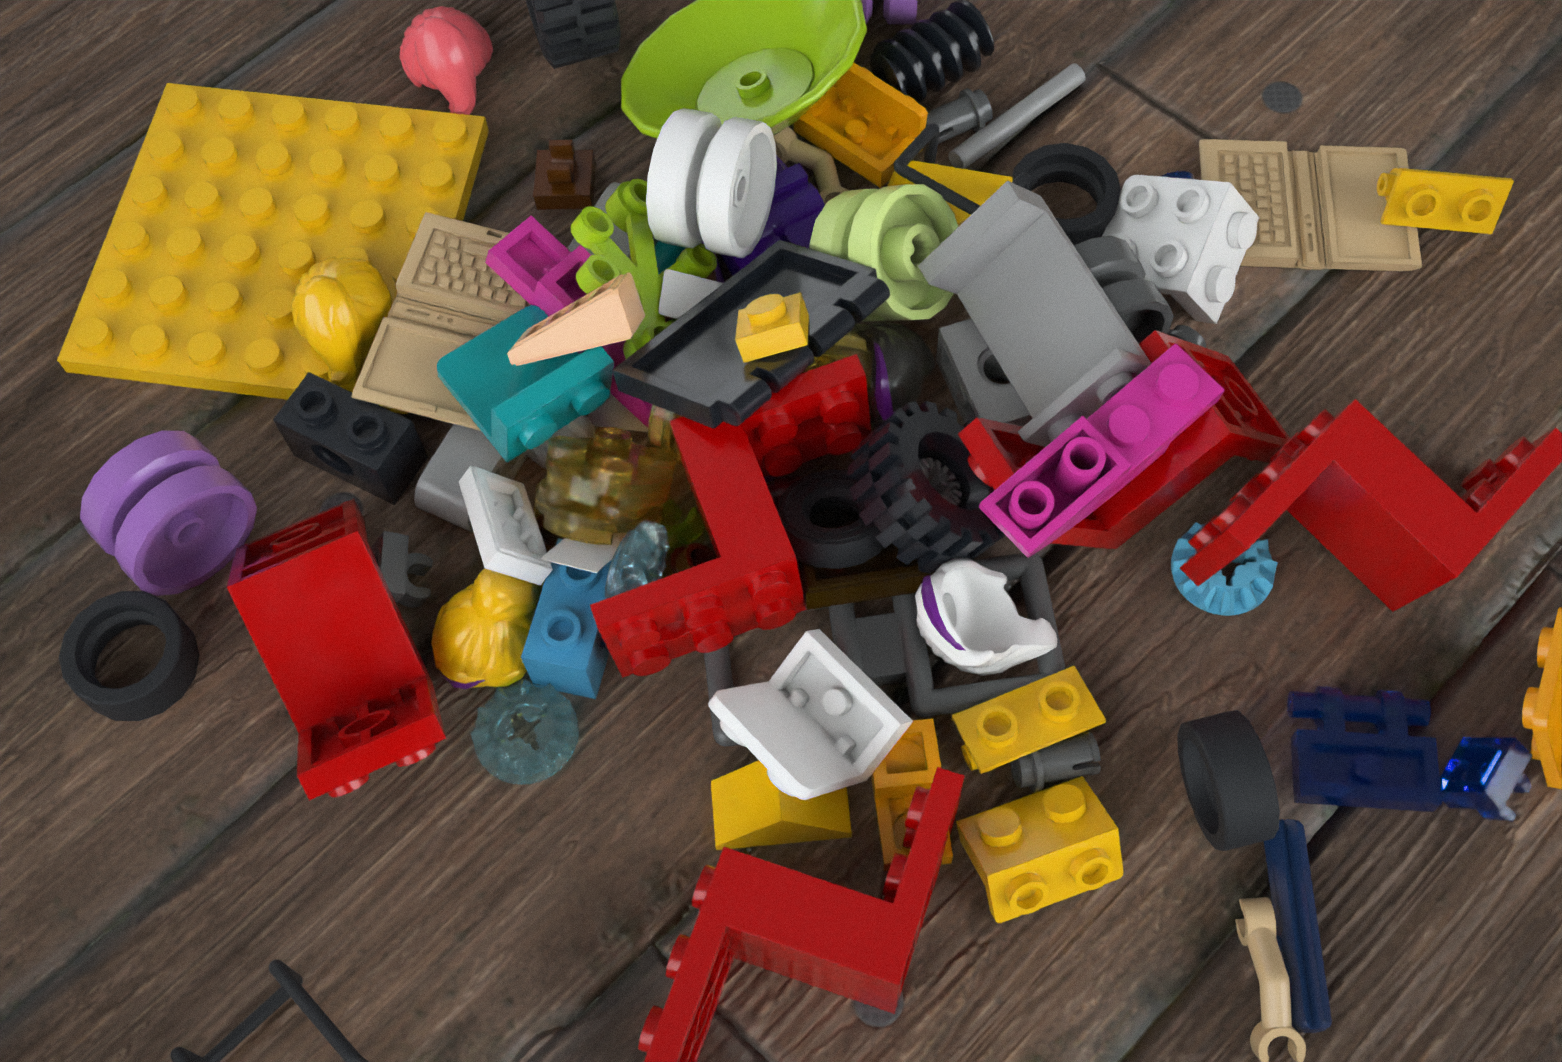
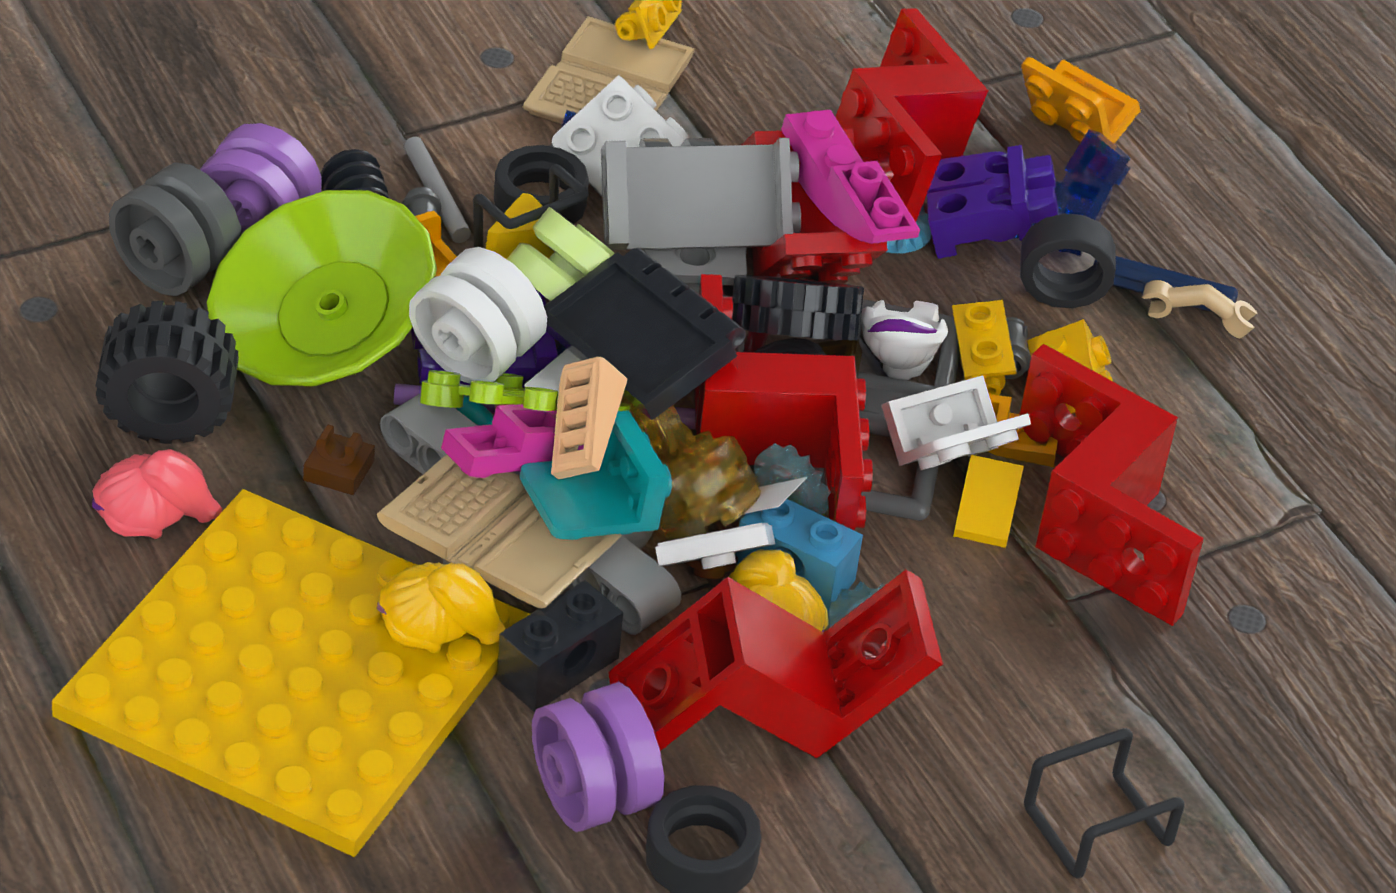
camera: 80 degrees left, 20 degrees down
yellow plate [735,292,809,363] -> none
none -> dark purple hips [927,145,1059,259]

